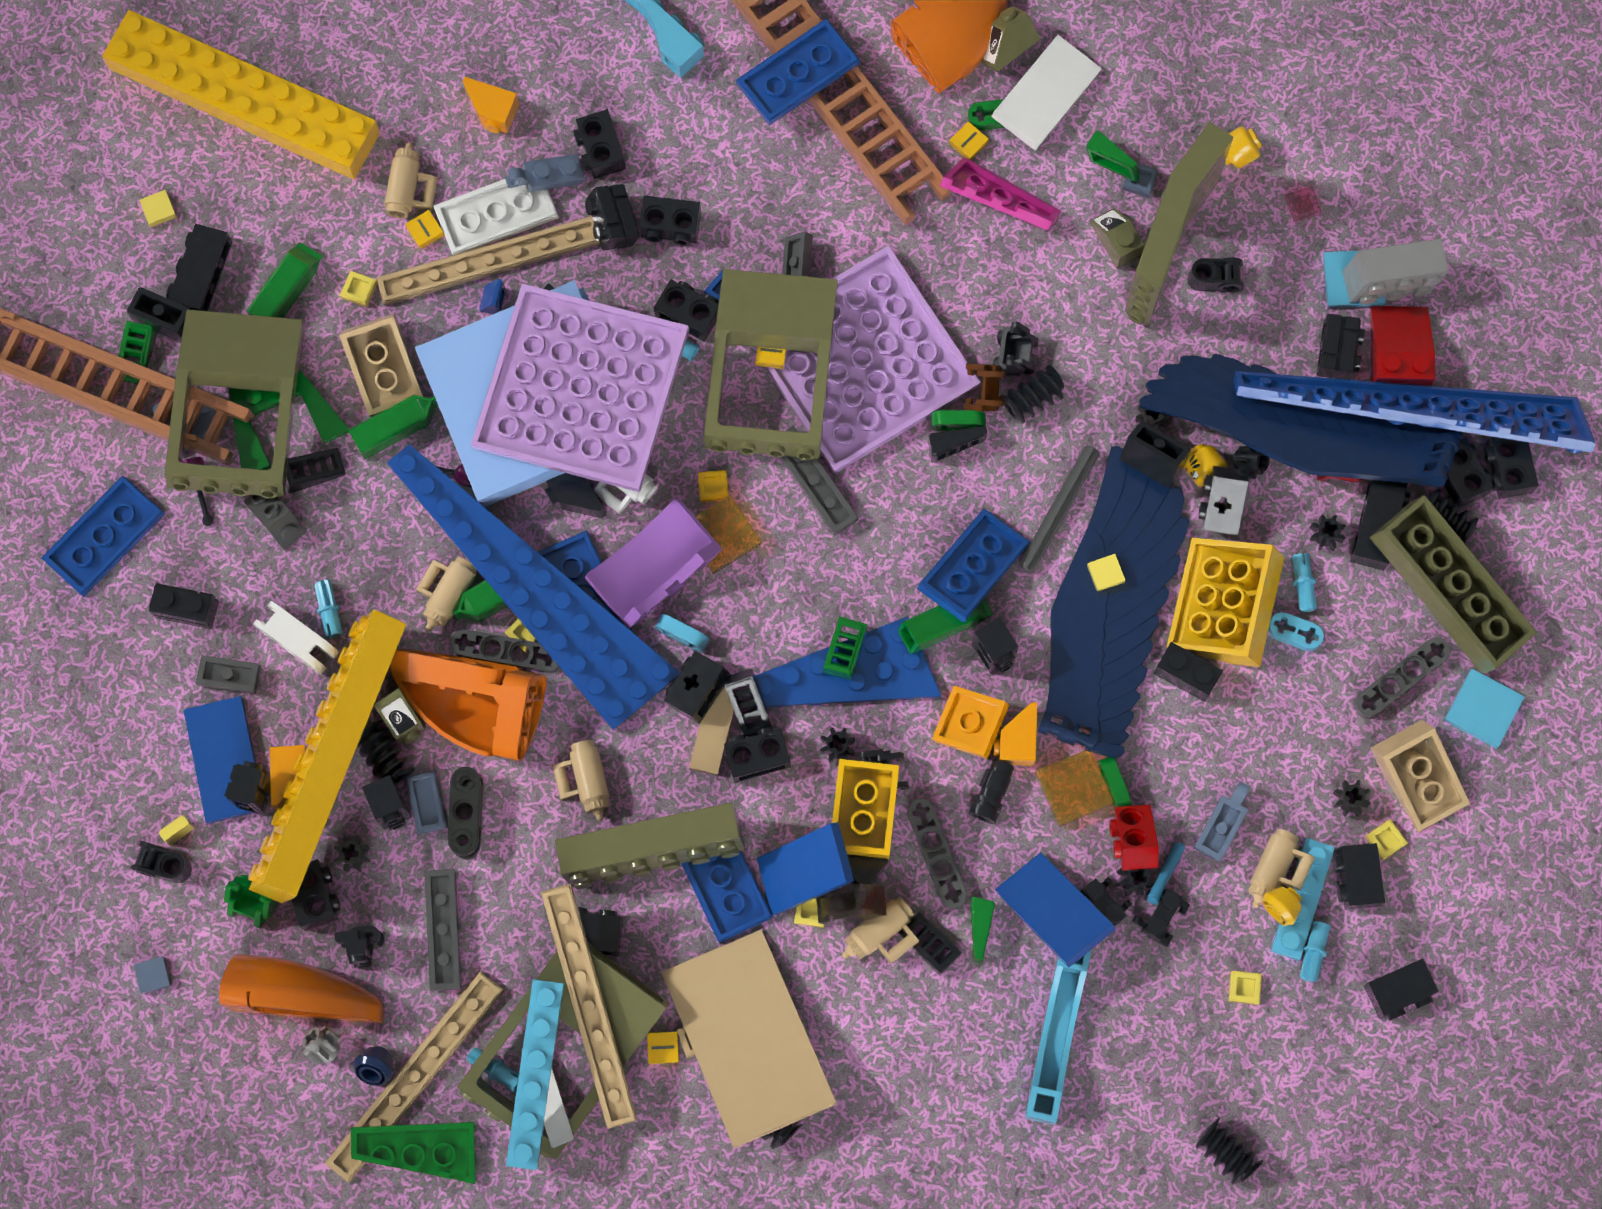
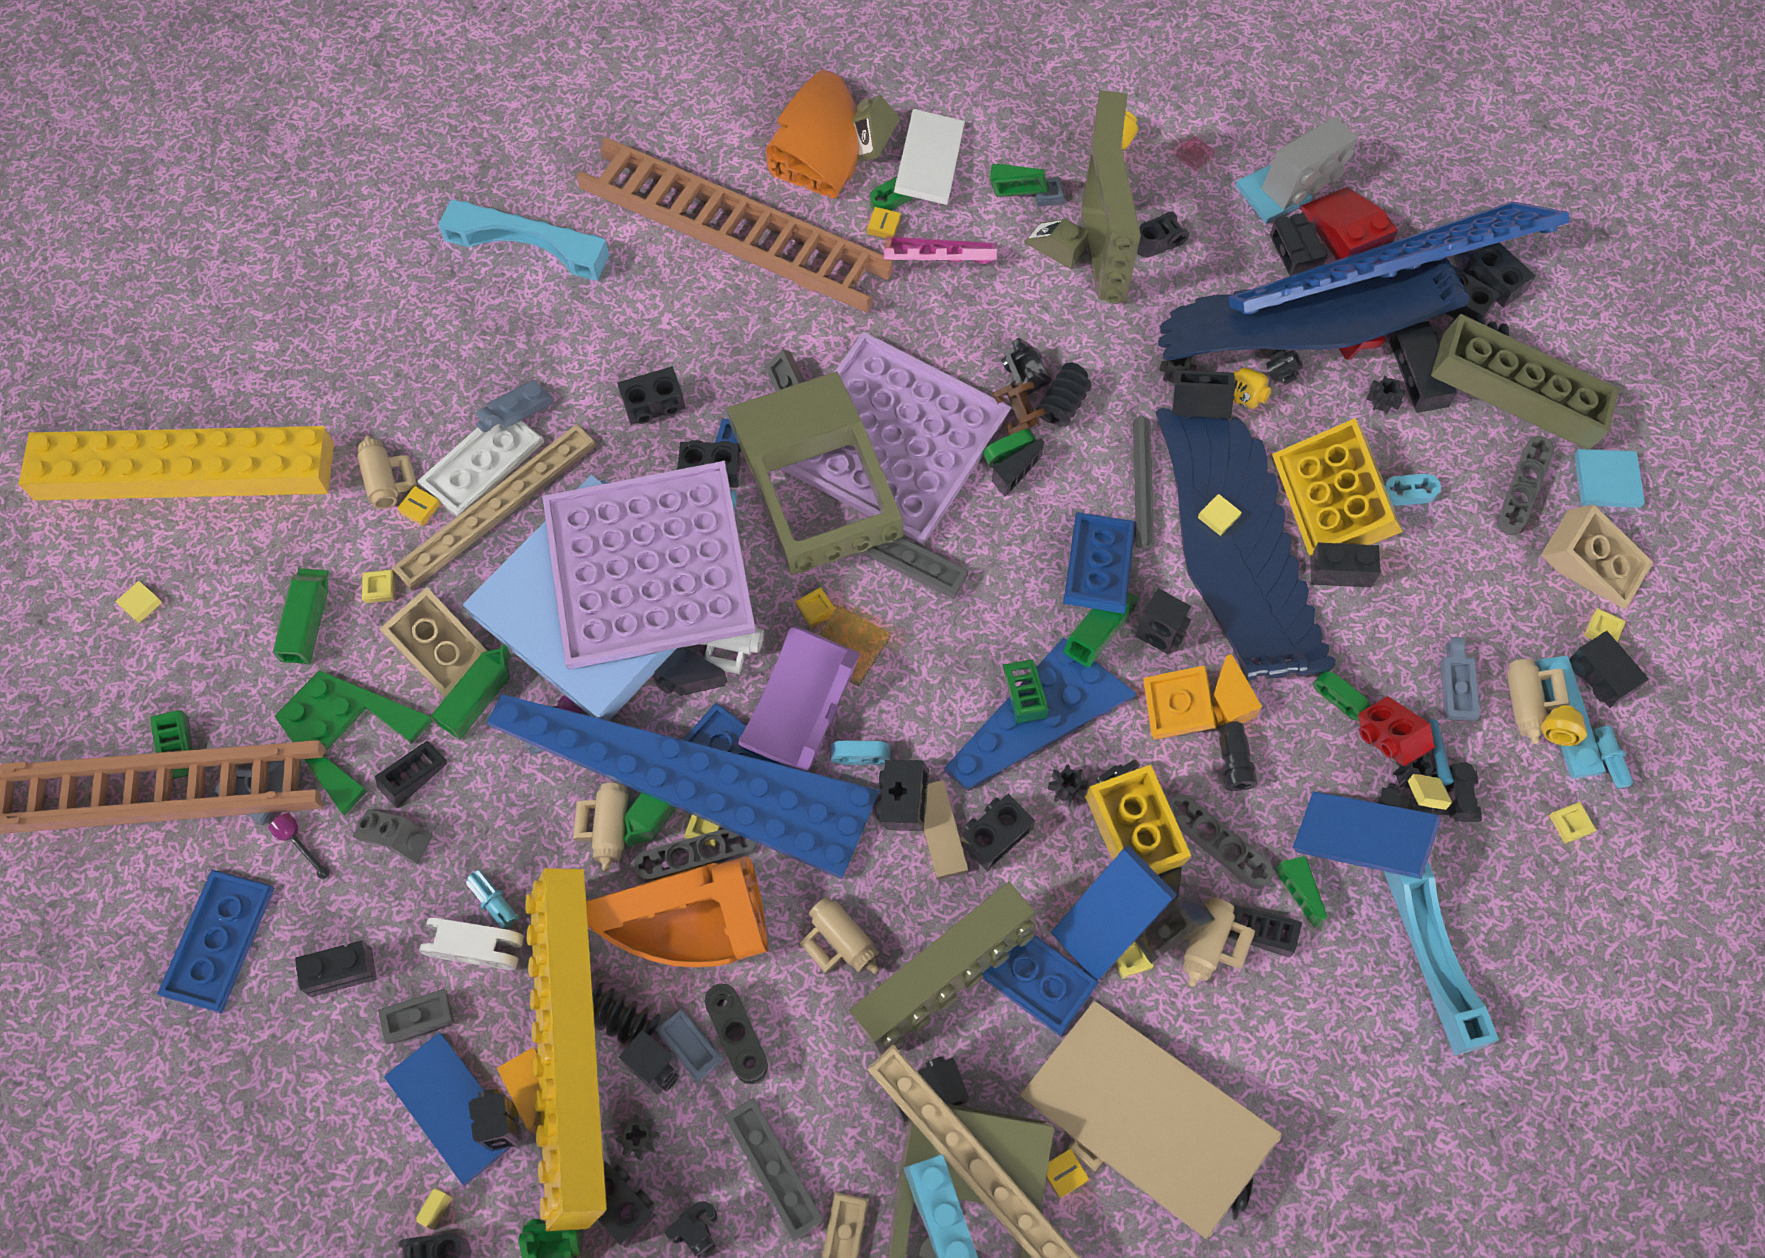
camera: 30 degrees left, 10 degrees down
black brick [127,286,191,342] -> none
olive window [164,310,304,499] -> none
black brick [166,223,233,311] -> none
slope [374,689,425,745] -> none
light orange slope [462,76,519,133] -> none
blue slope [479,279,506,314] -> none
black brick [573,109,626,179] -> none
black brick [585,184,640,250] -> none
black slope [724,669,772,736] -> none
blue tile [736,18,860,126] -> none
yellow tile [755,347,786,369] -> none
clear yellow plate [1035,750,1114,827] -> none
black piece [1195,1117,1263,1185] -> none
brick [1198,466,1249,535] -> none
medium azure axle [1291,553,1317,612] -> none
pearl dark grey gear [1333,780,1371,817] -> none
black brick [1364,959,1439,1021] -> none
none -> light yellow tile [1408,774,1452,810]

